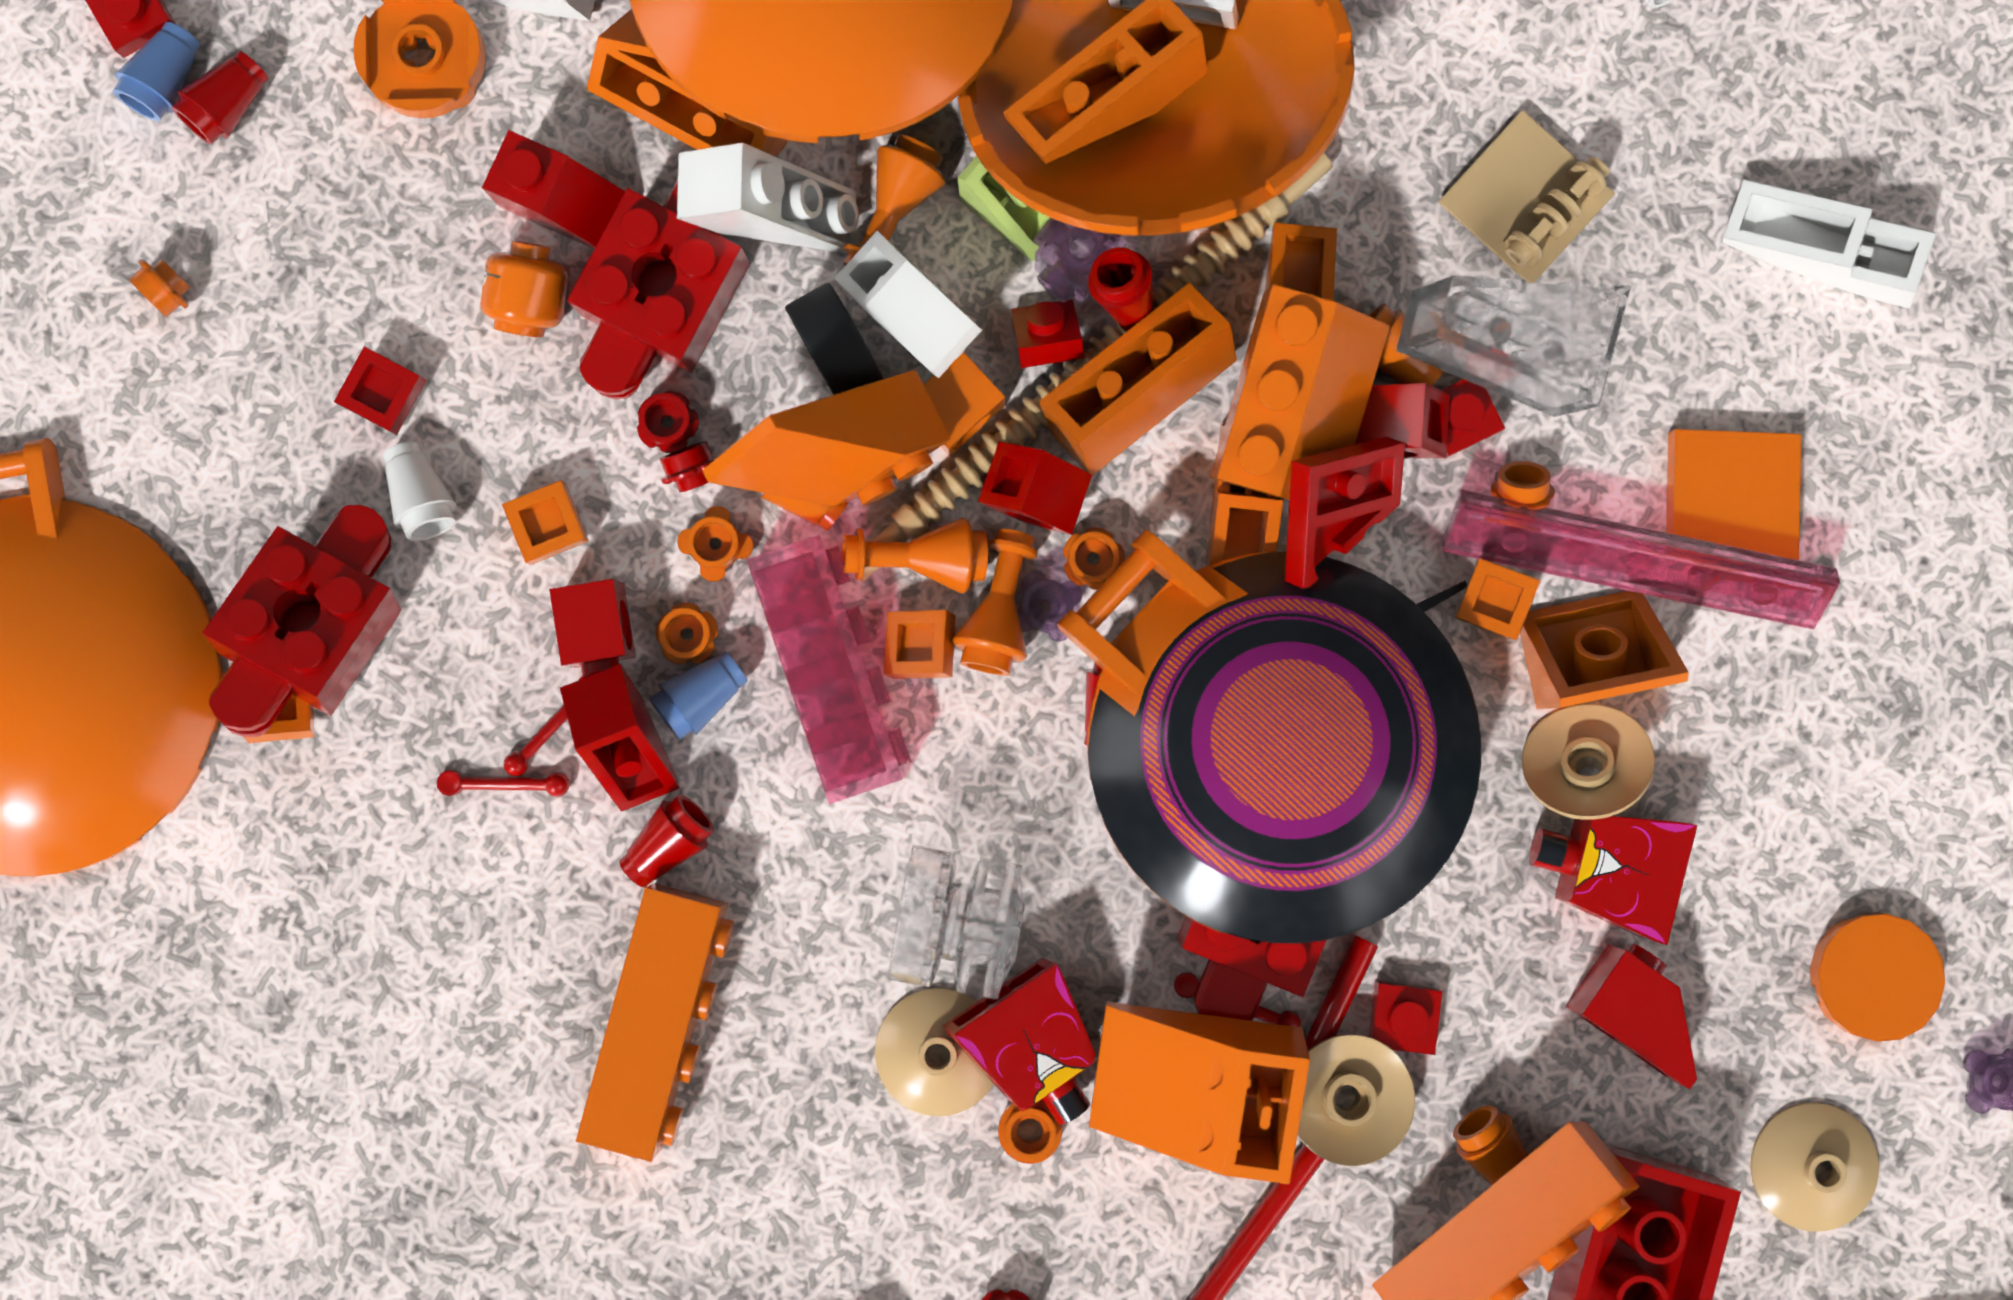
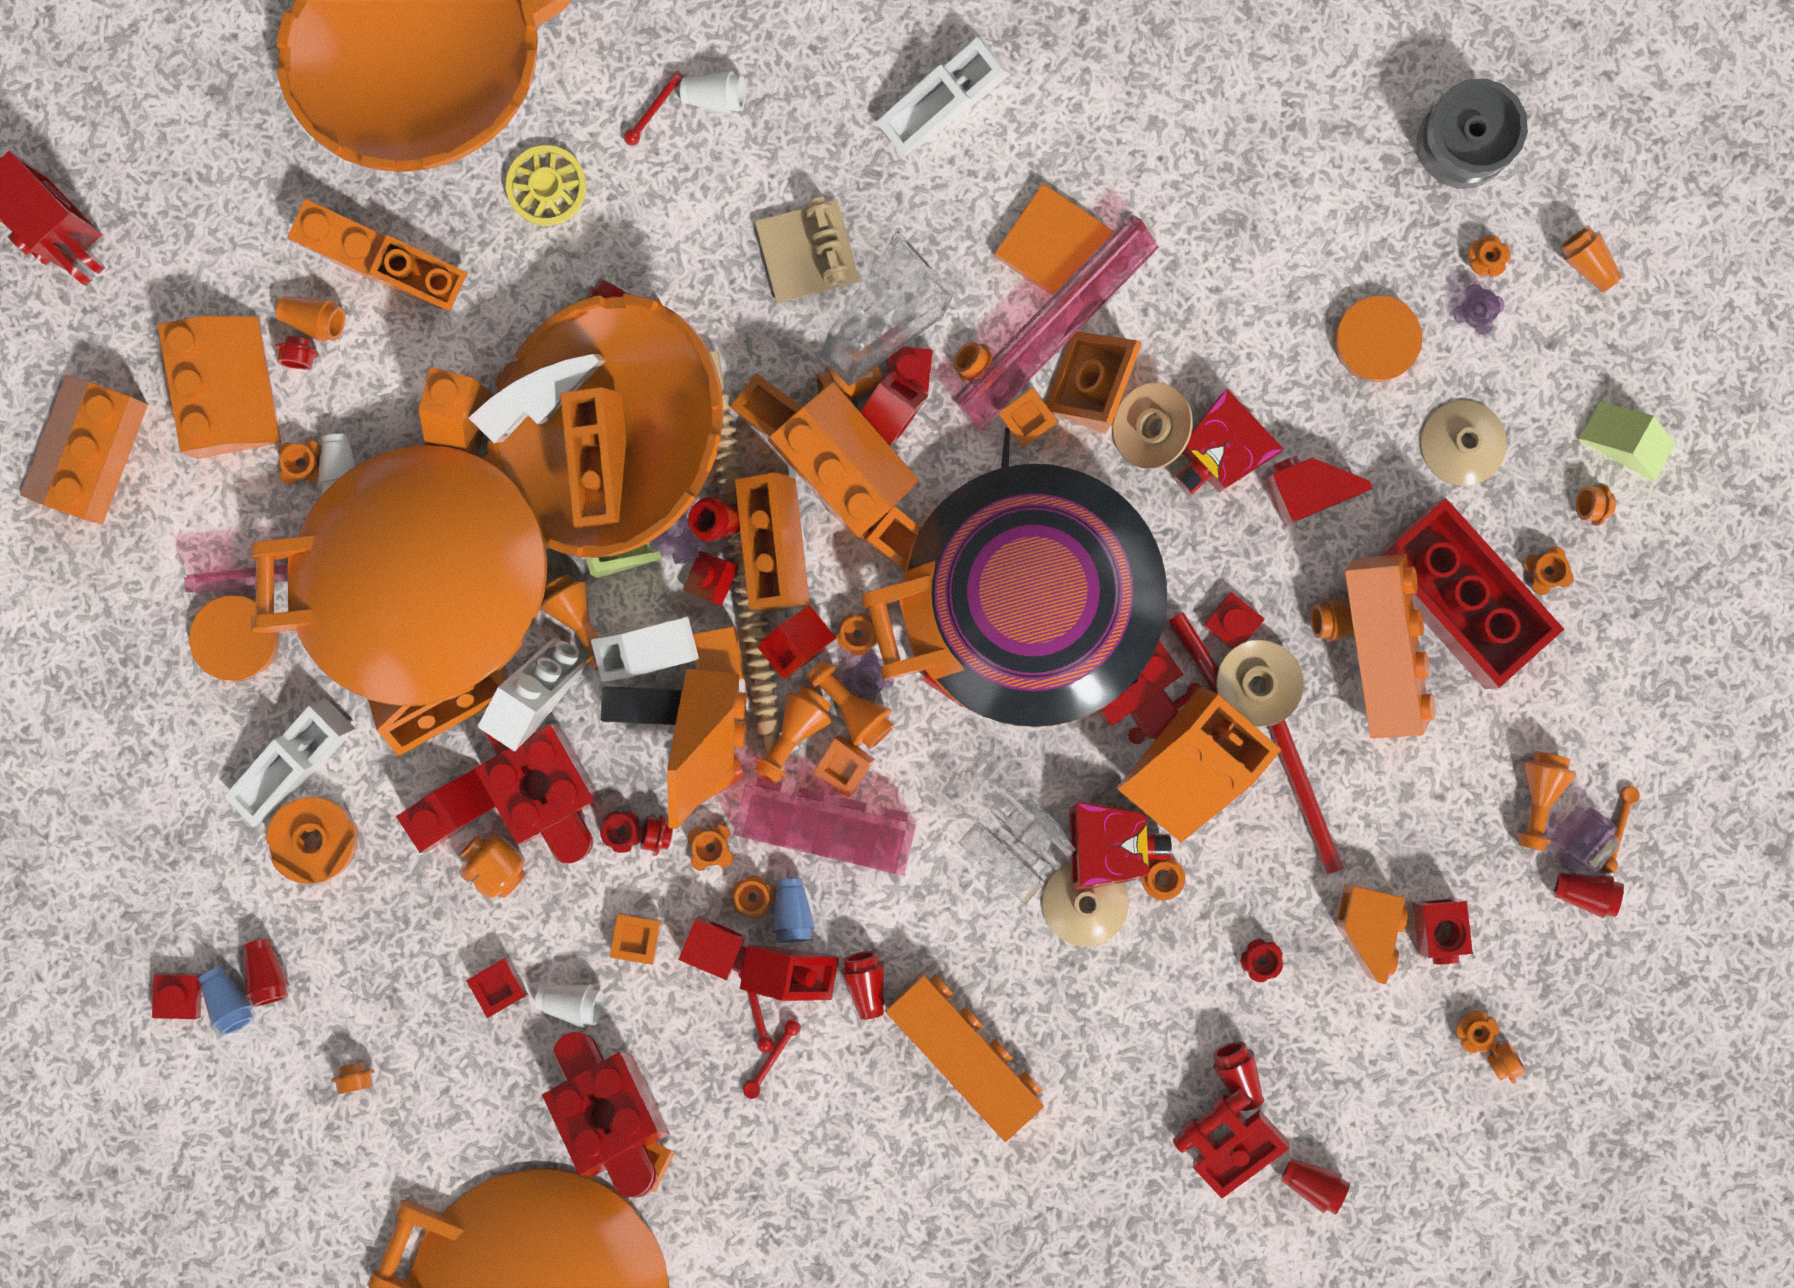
camera: 55 degrees left, 0 degrees up
red wing [1285,436,1405,589] -> none

